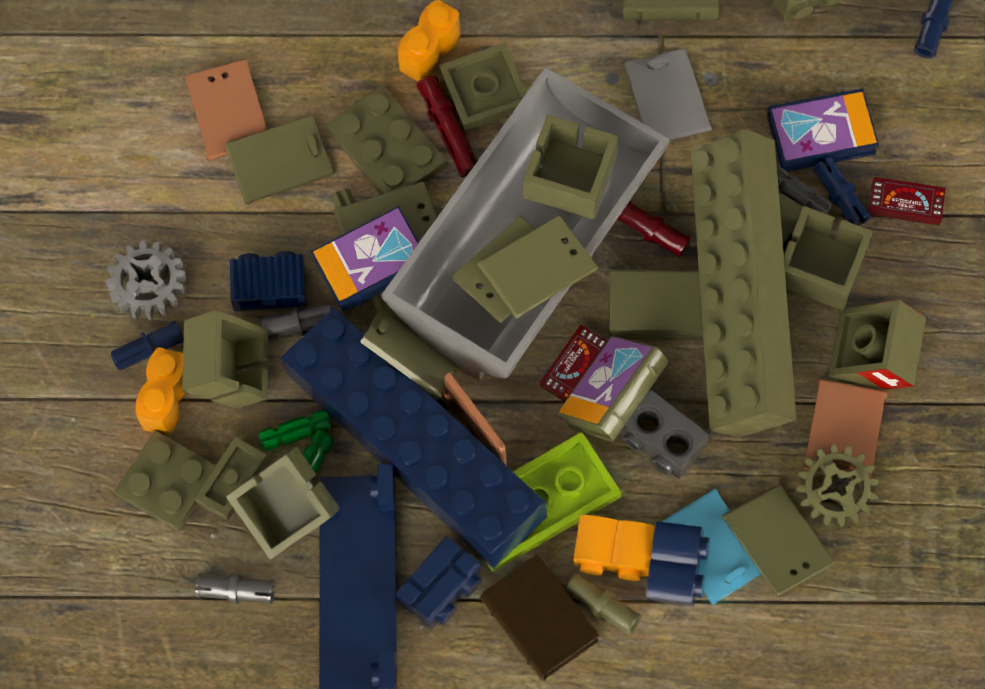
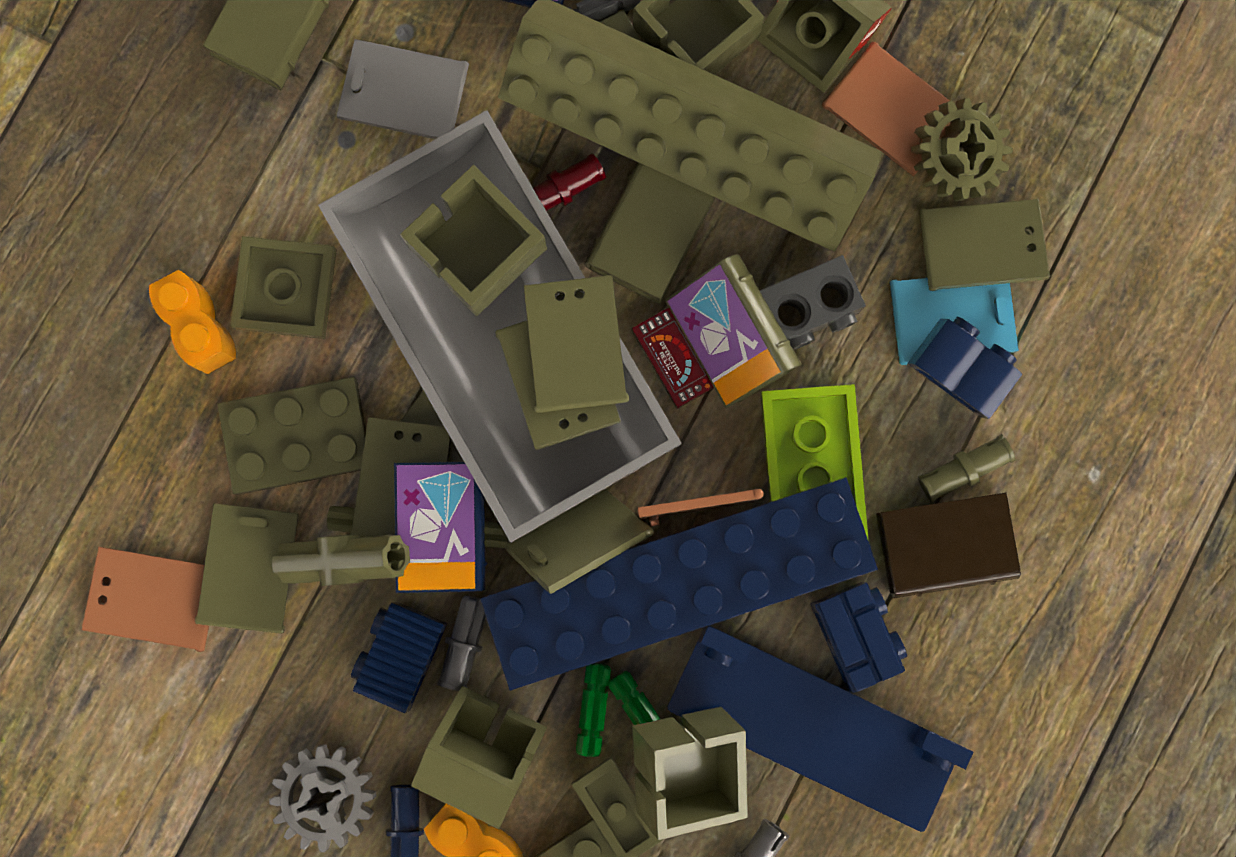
camera: 65 degrees left, 15 degrees up
dark red pin [416,75,478,177] -> none
light orange brick [573,515,655,581] -> none
none -> olive piece [272,534,410,586]

